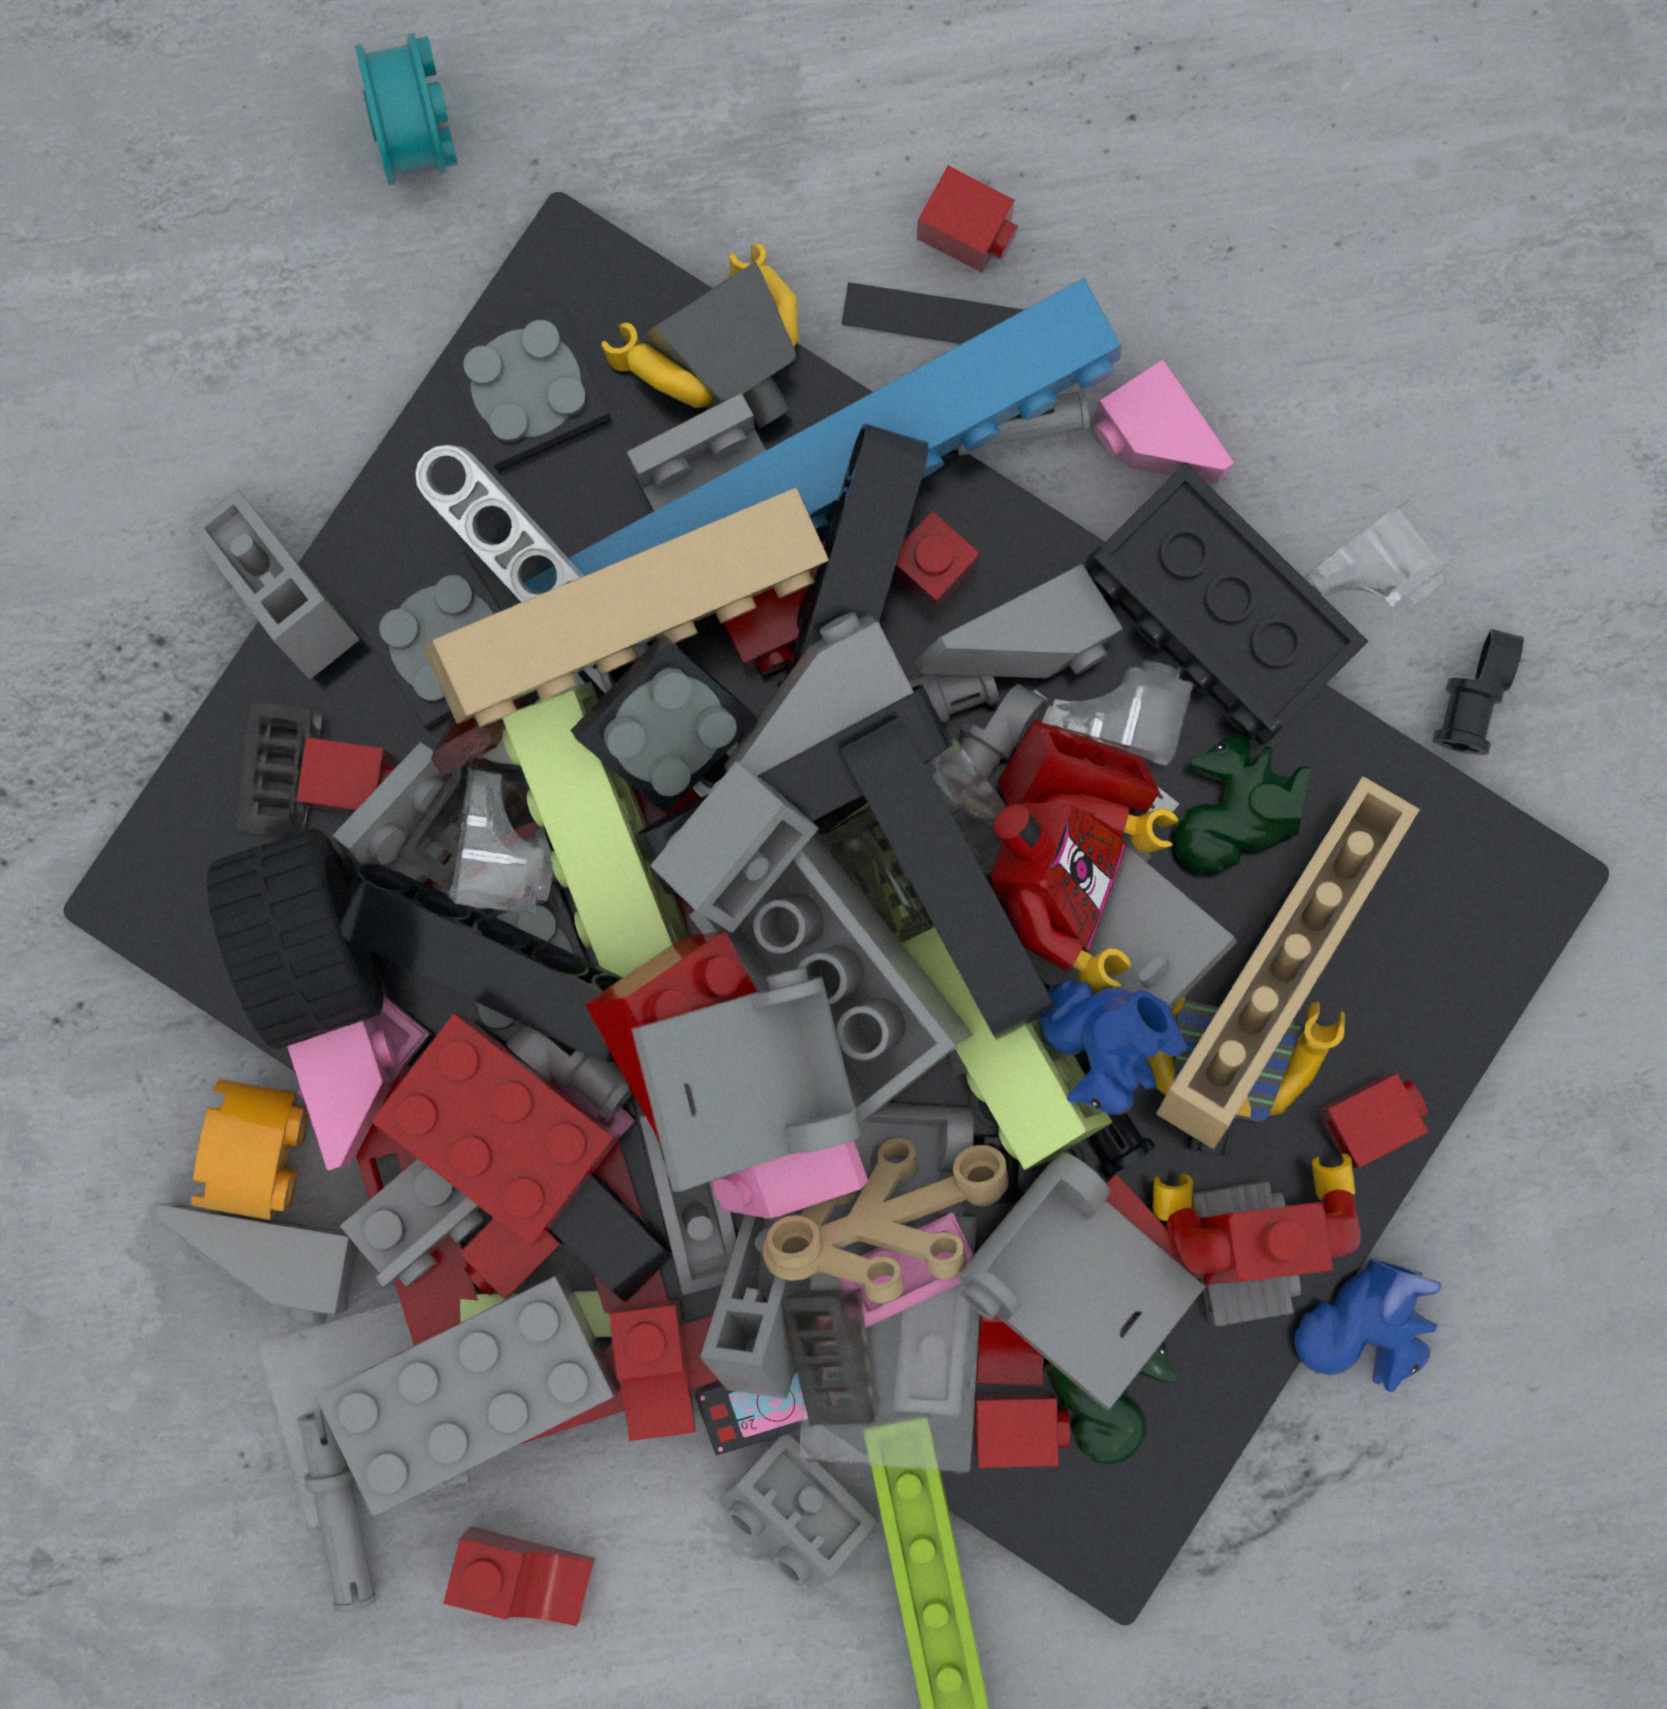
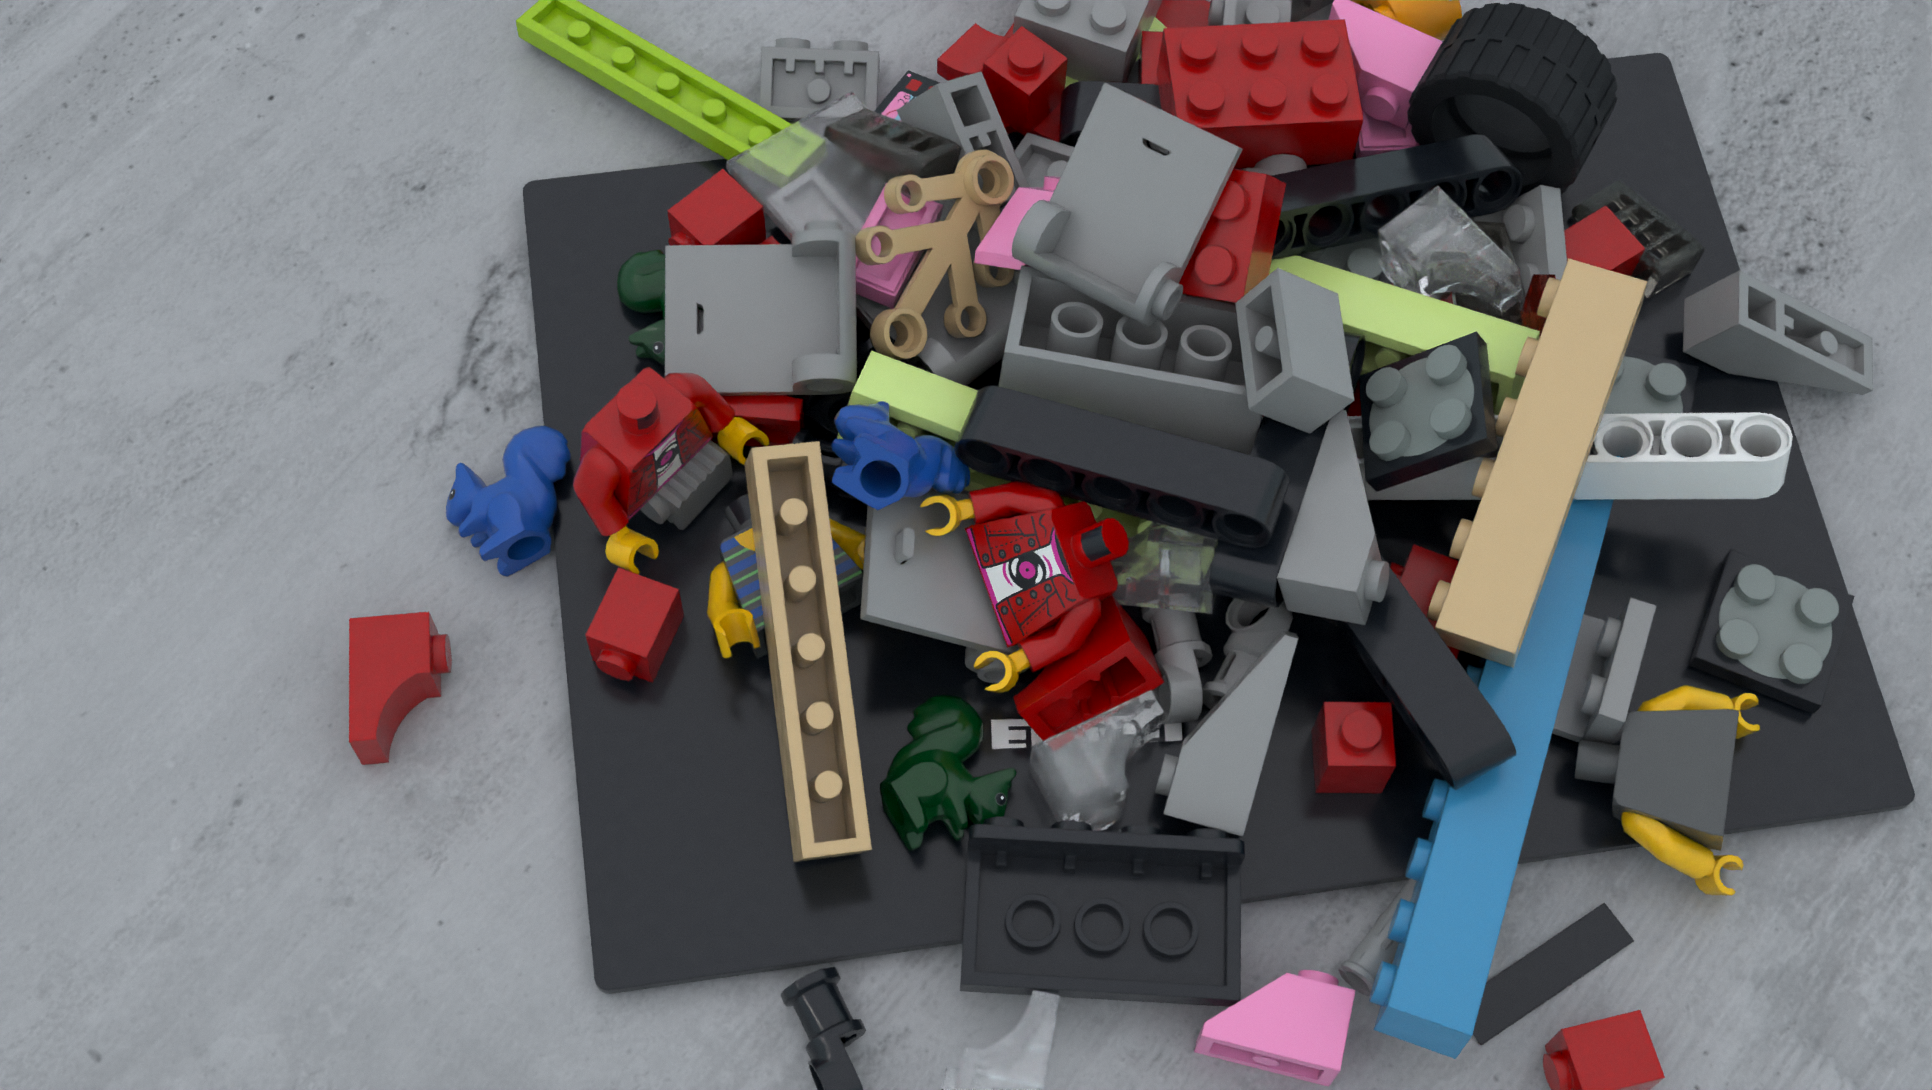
camera: 130 degrees right, 20 degrees down
none -> red arch [349,612,452,765]

